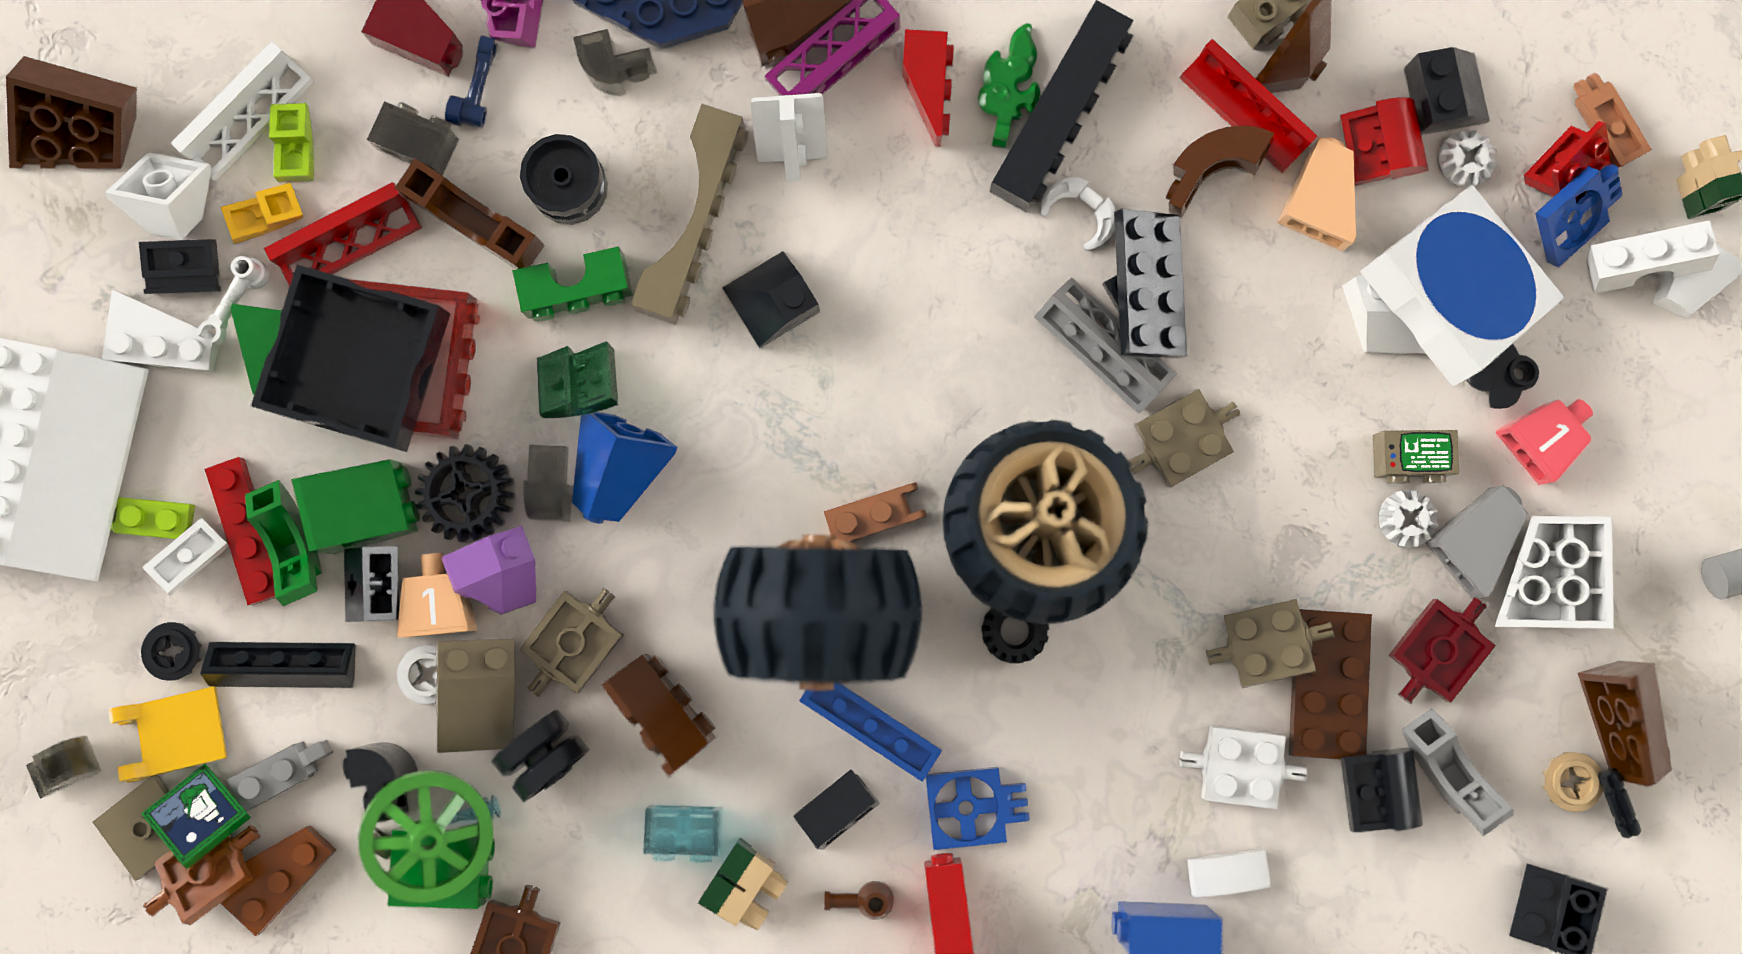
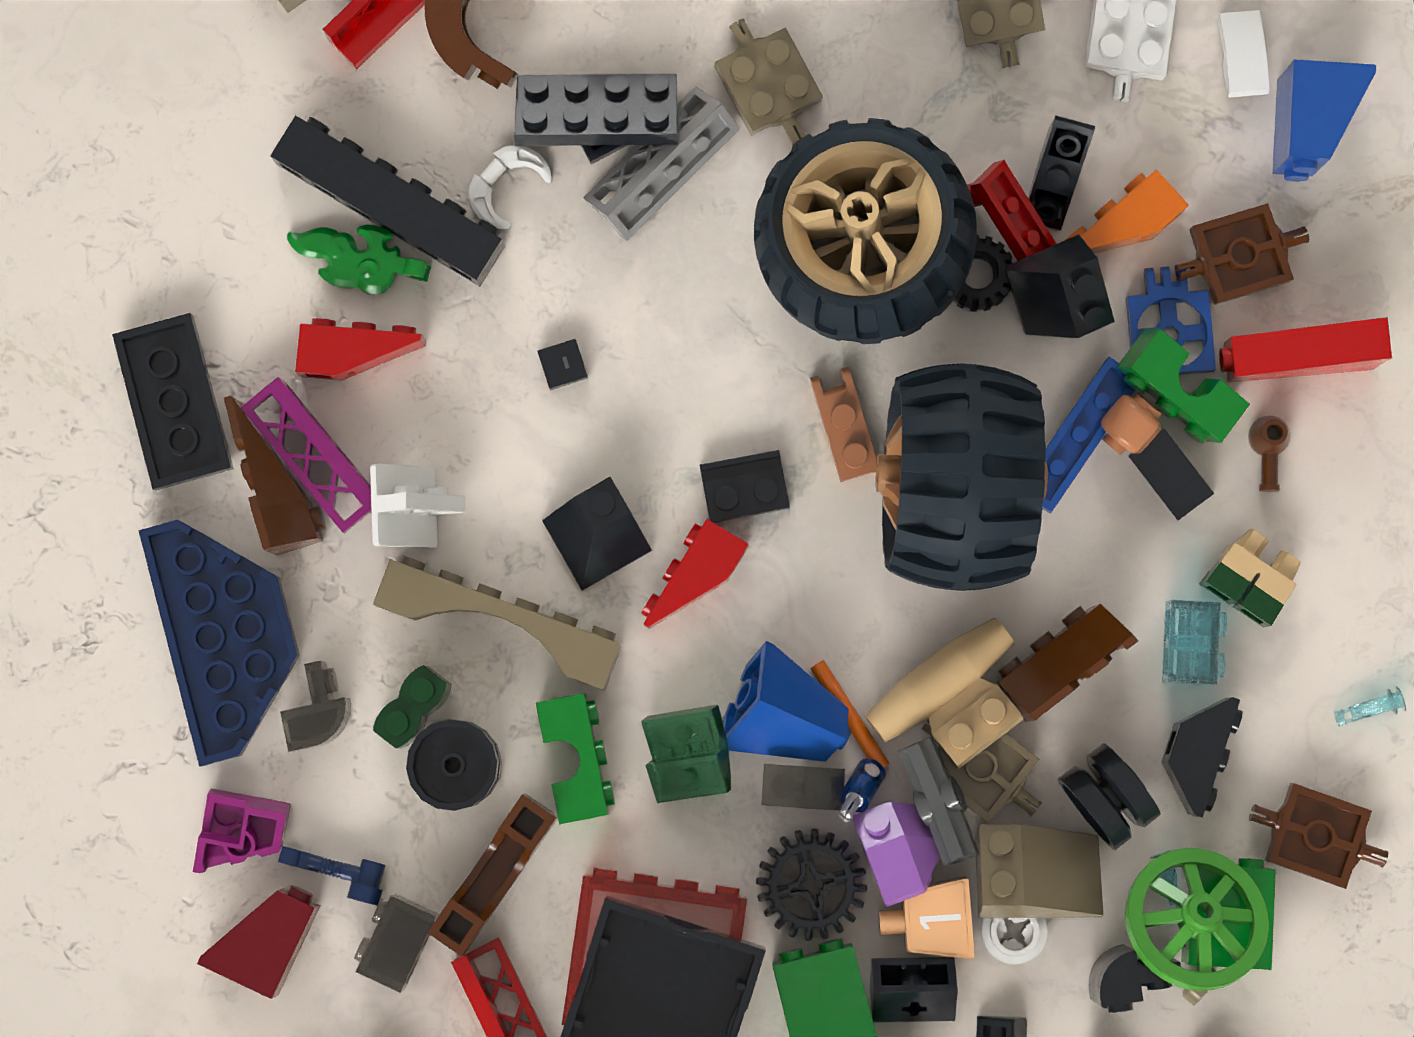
camera: 85 degrees left, 0 degrees up
none -> dark green brick [373,665,452,749]
none -> black tile [537,338,588,391]
none -> red slope [641,519,749,629]
none -> black plate [699,450,790,523]
none -> orange bar [810,660,890,770]
none -> clear blue piece [838,758,886,822]
none -> tan plate [865,618,1023,769]
none -> dark grey piece [898,736,979,866]
none -> red piece [967,160,1056,261]
none -> black slope [1004,234,1115,338]
none -> black slope [1028,115,1095,231]
none -> orange slope [1066,170,1189,254]
none -> nougat head [1101,393,1162,455]
none -> green arch [1116,328,1250,444]
none -> black slope [1161,697,1243,818]
none -> reddish brown plate [1174,203,1309,305]

